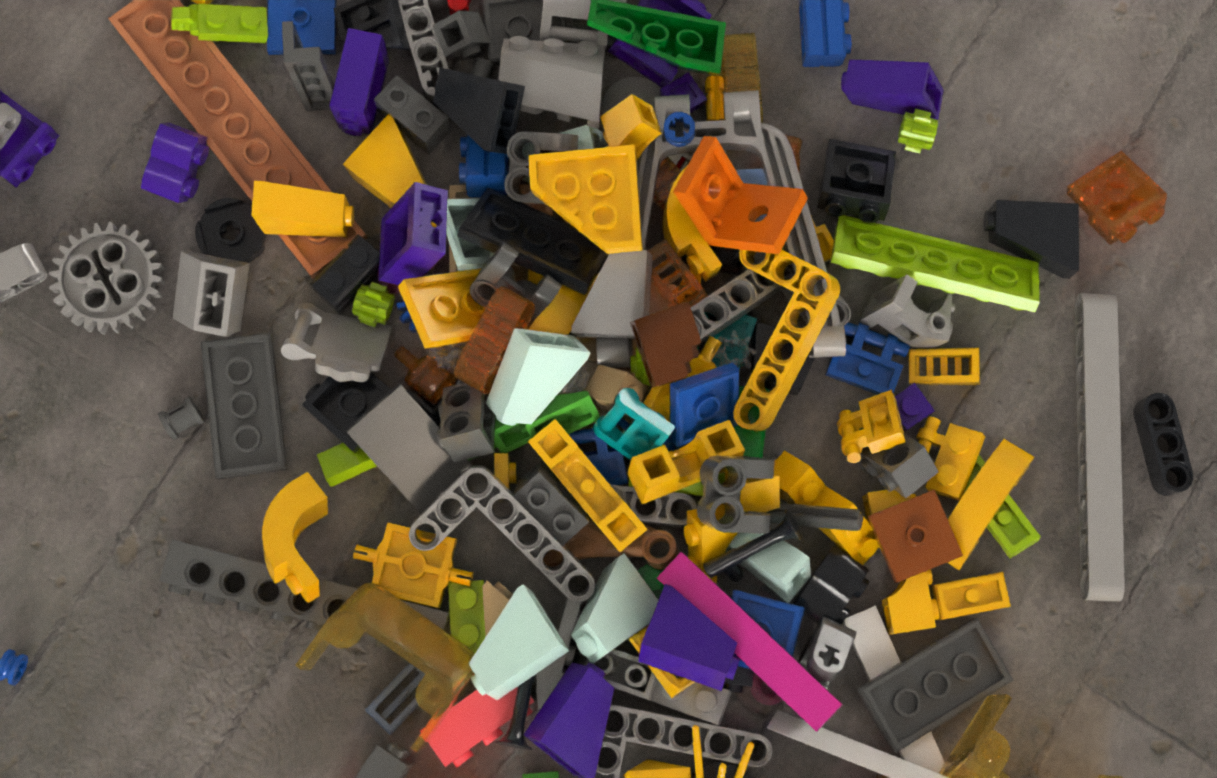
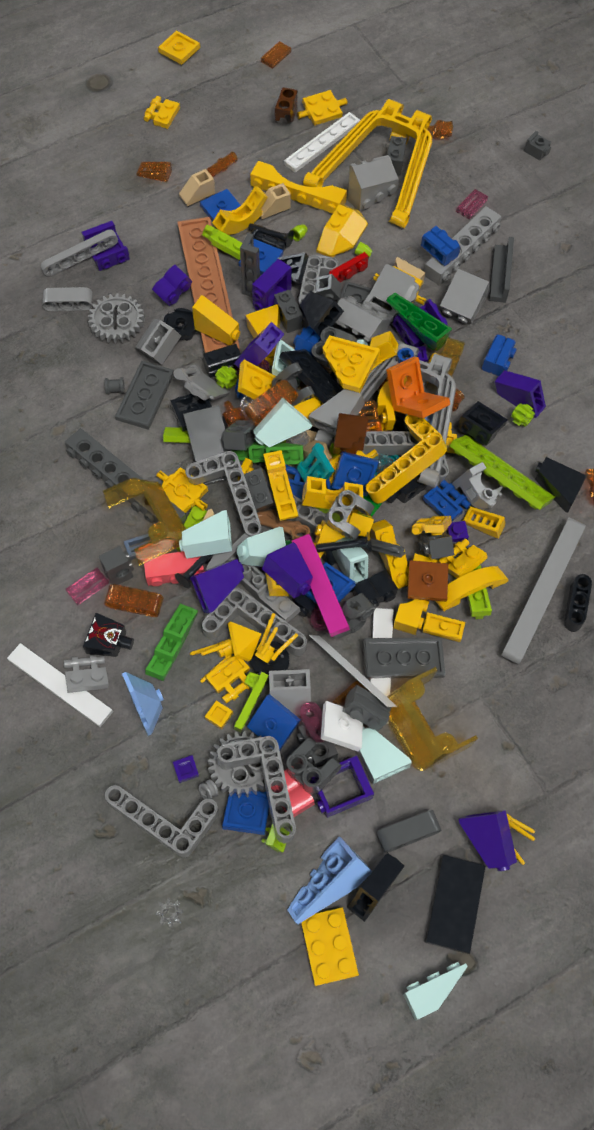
camera: 30 degrees right, 15 degrees down
yellow arch [262,472,328,603] -> none

